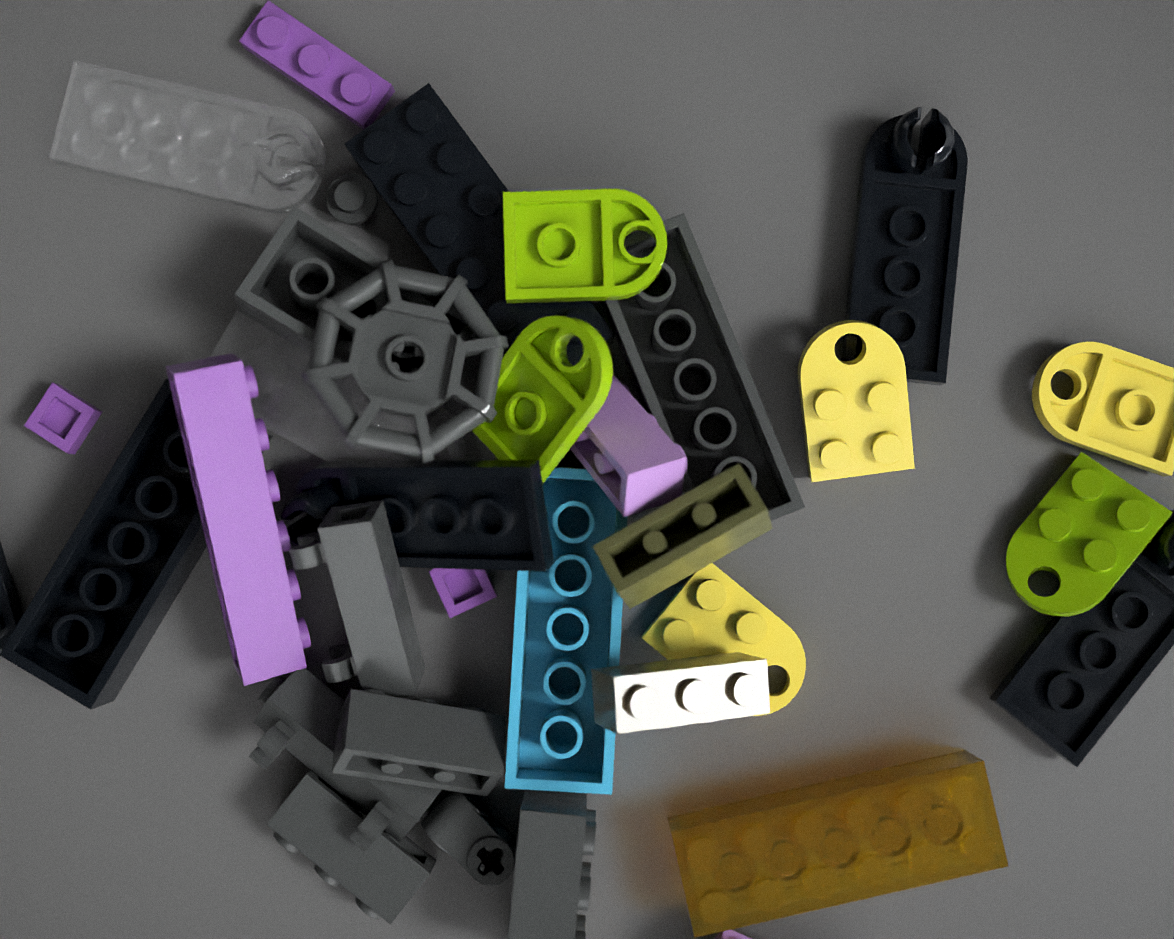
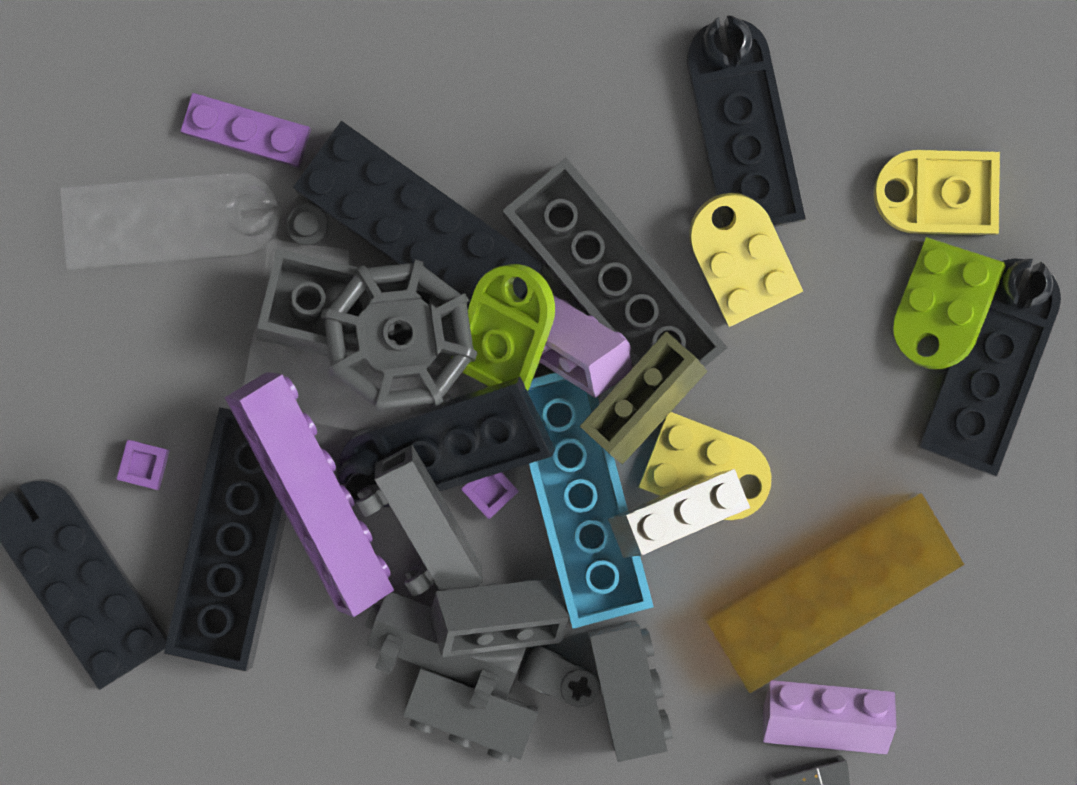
camera: 20 degrees left, 0 degrees up
lime plate [503,189,667,304] -> none

